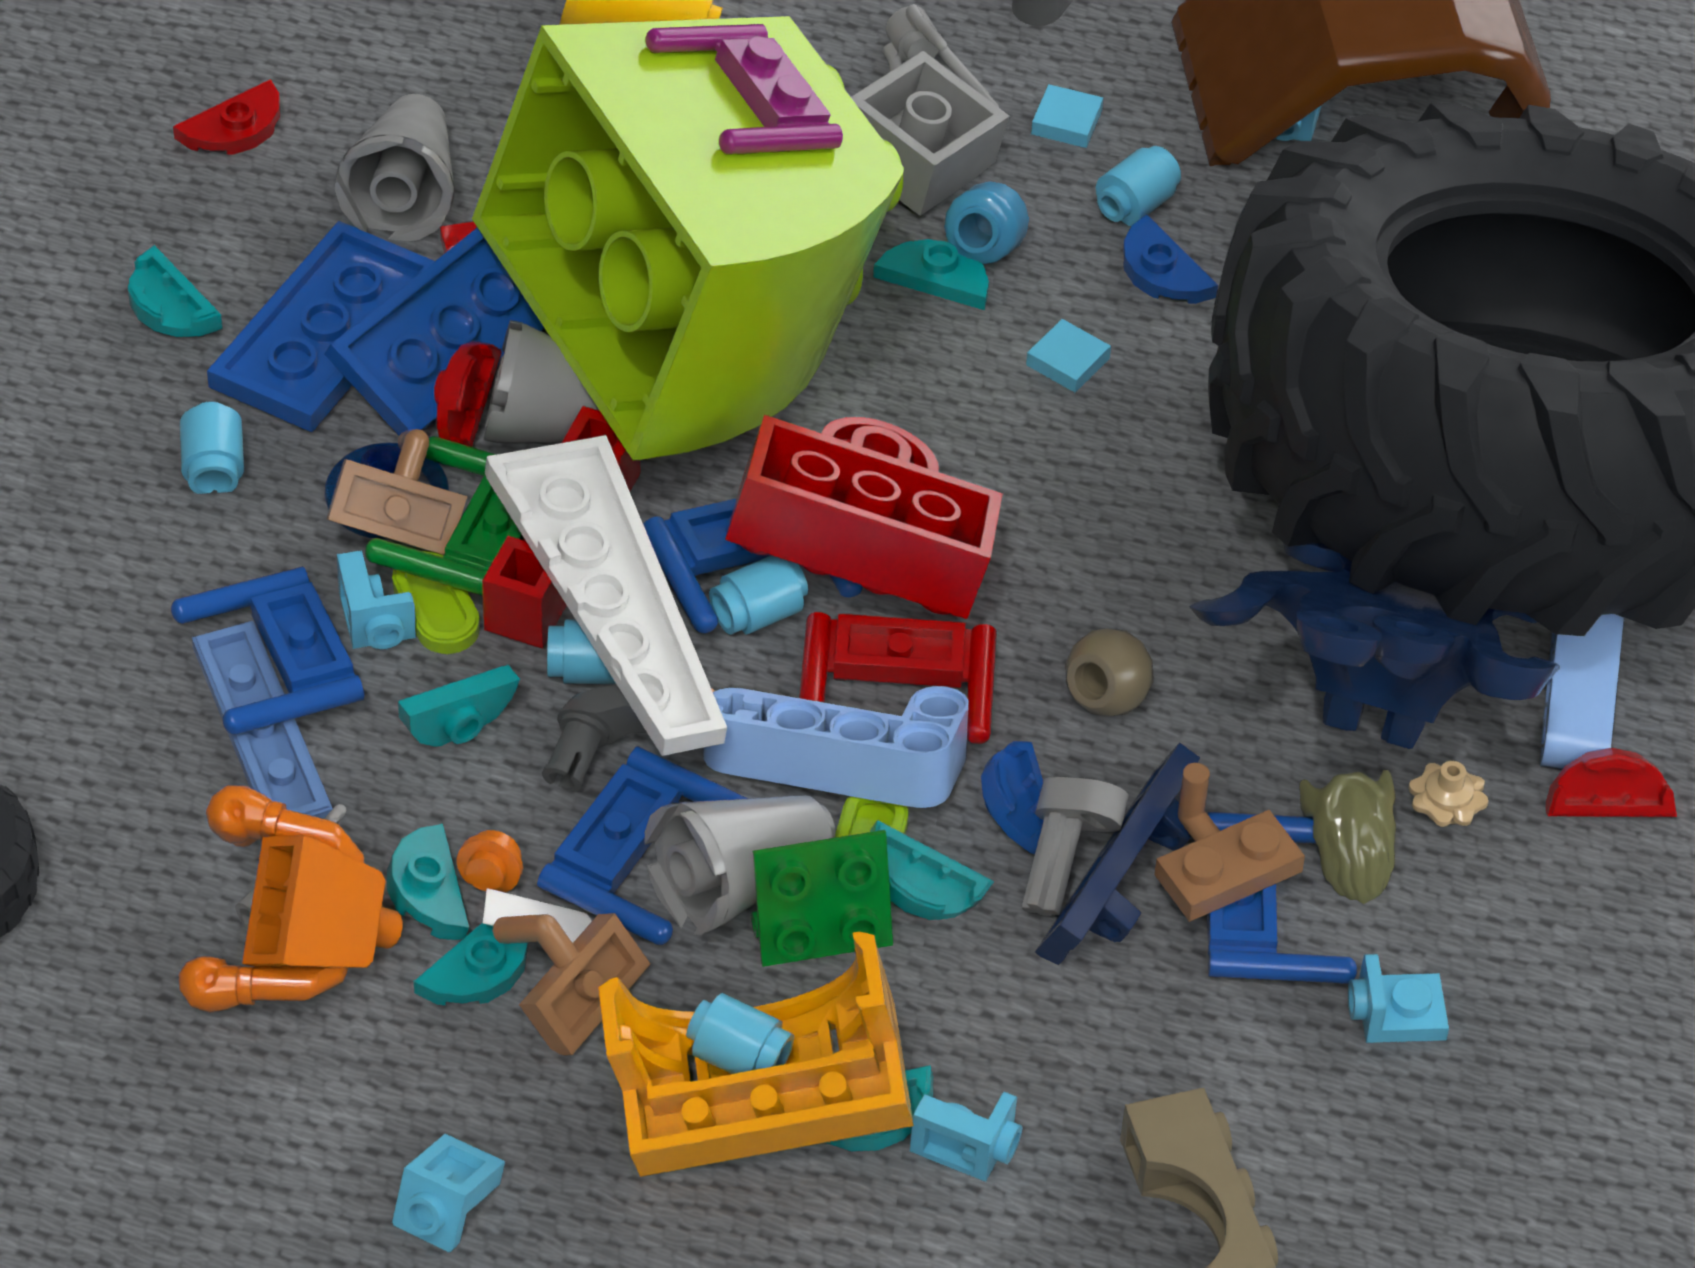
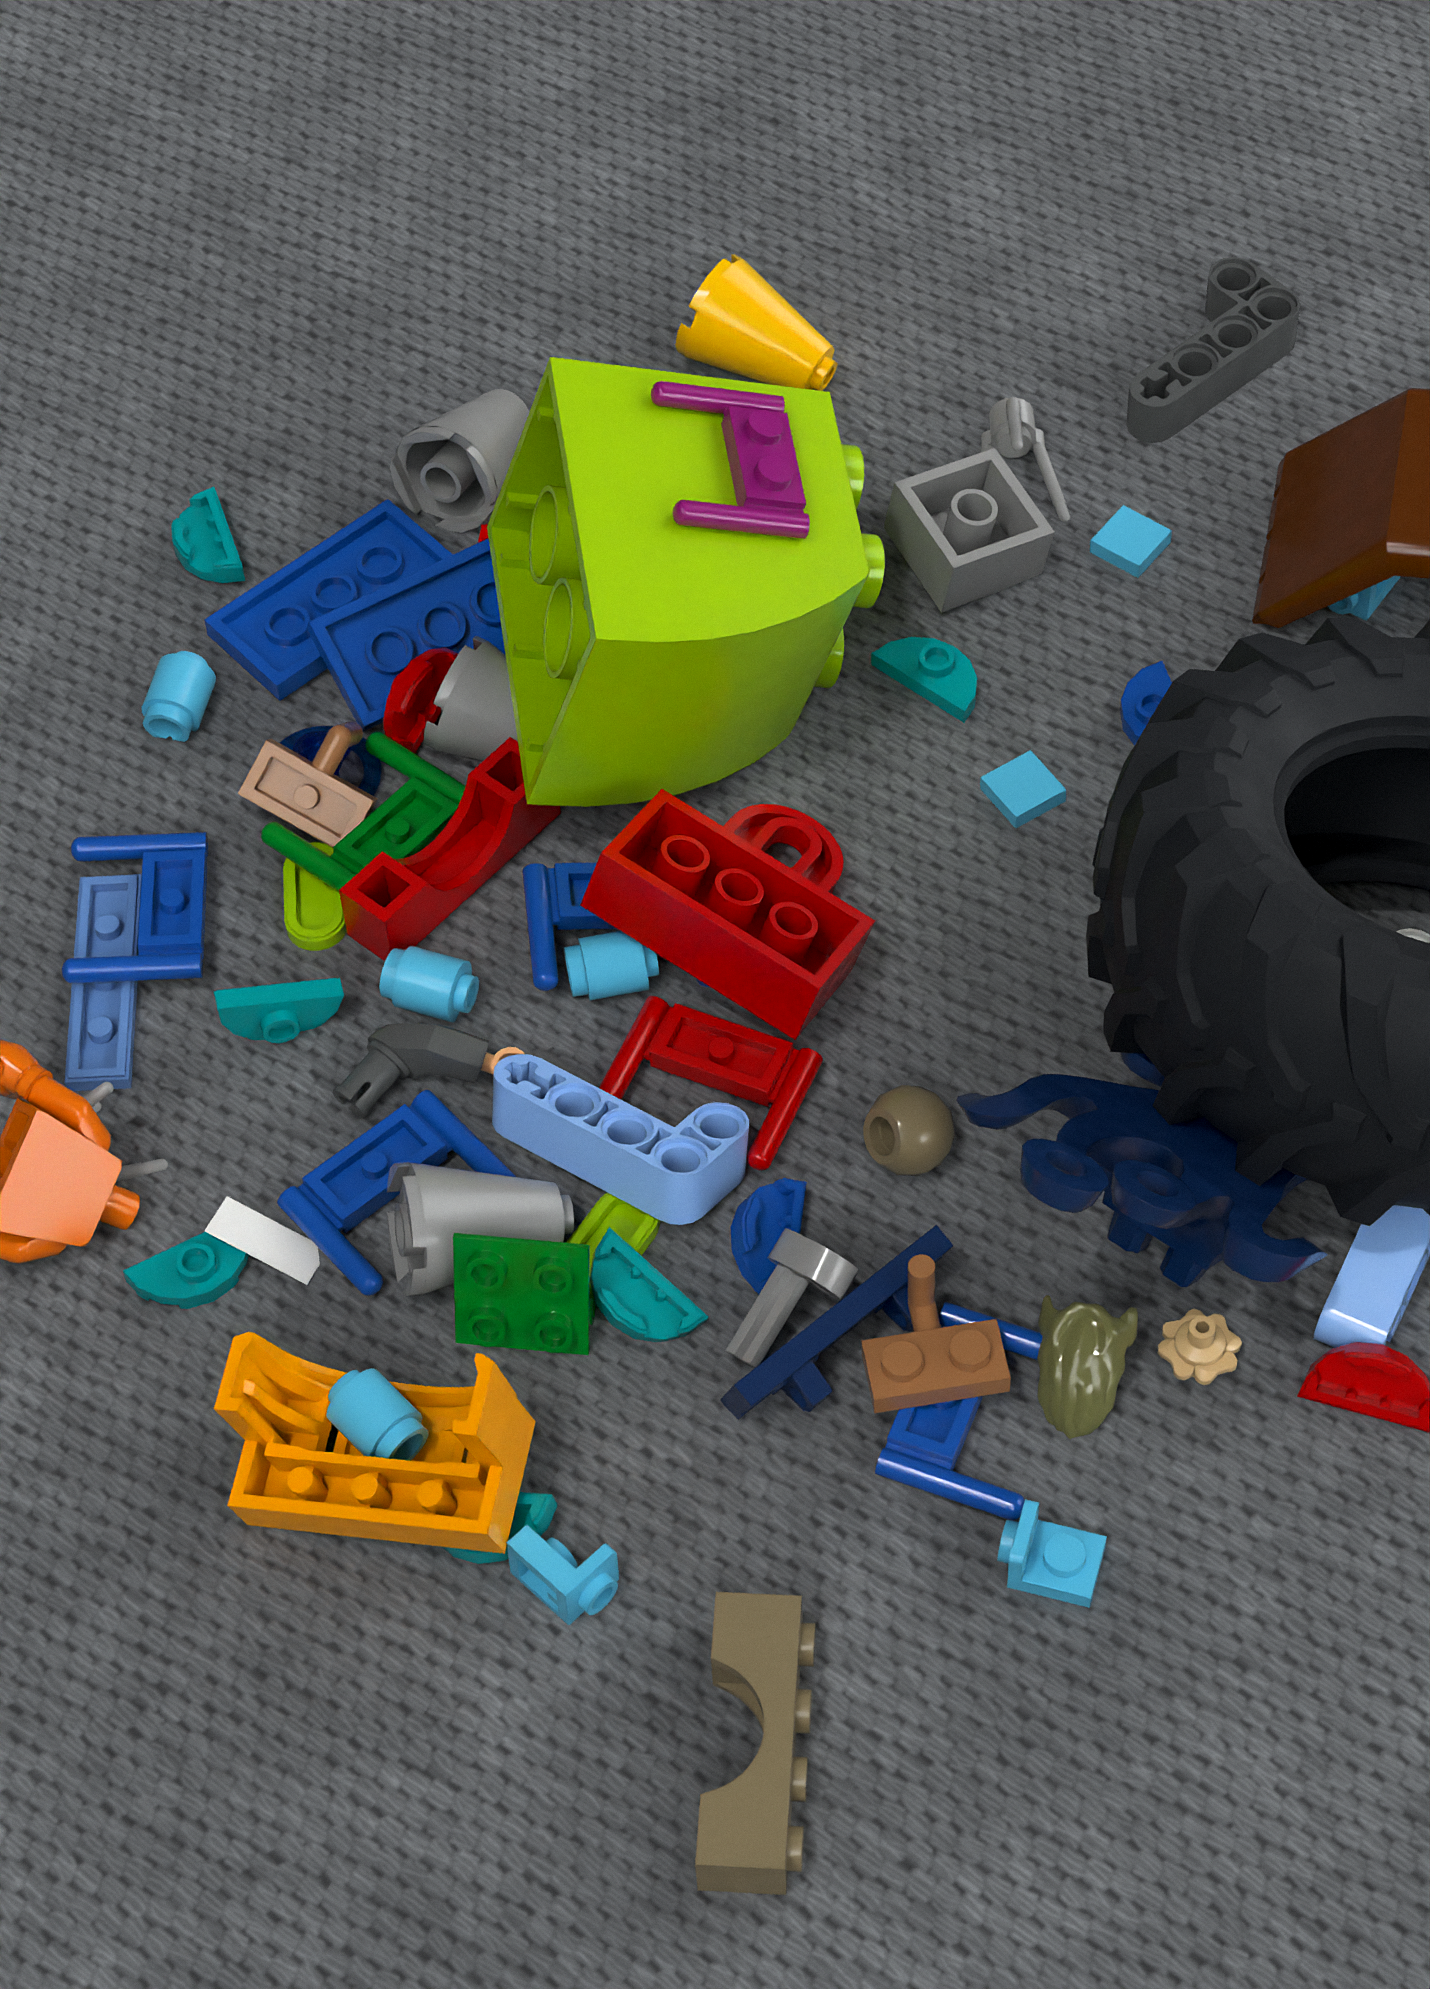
camera: 25 degrees right, 5 degrees up
red plate [173,79,280,155] -> none
medium azure bracket [337,550,416,649] -> none
teal plate [387,824,469,940] -> none
medium azure bracket [392,1134,505,1252] -> none
orange plate [456,830,523,893] -> none
white wing [485,435,727,756] -> none
medium nougat plate [493,913,651,1055] -> none
dark azure head [944,181,1029,265] -> none
medium azure brick [1096,146,1181,226] -> none

